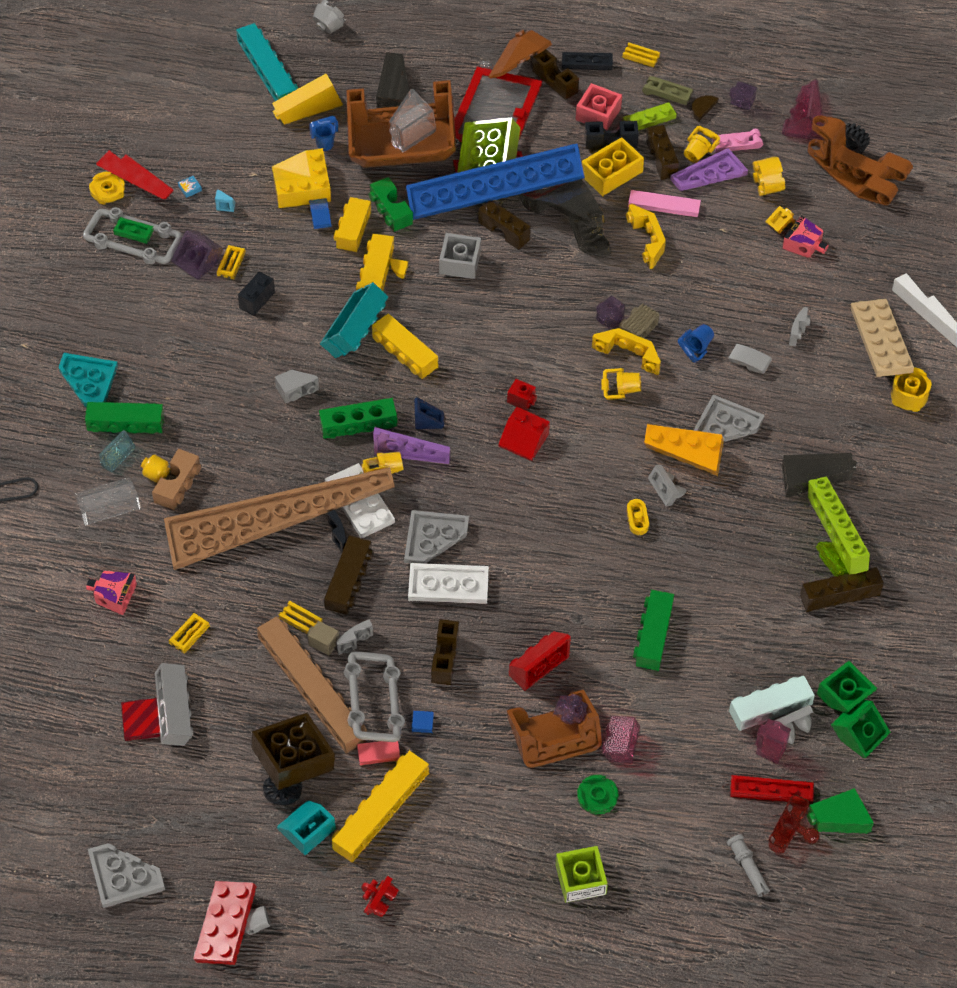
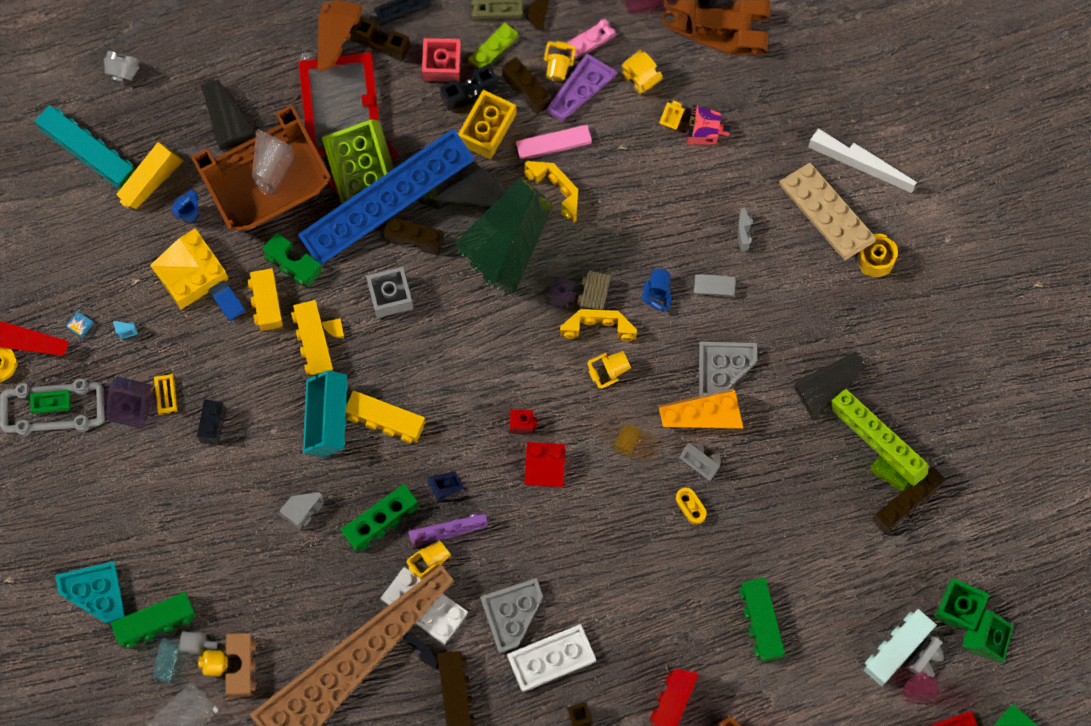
camera: 25 degrees left, 15 degrees up
none -> light grey piece [179,631,218,655]
none -> clear green windscreen [455,178,553,294]
none -> clear yellow brick [613,424,642,458]

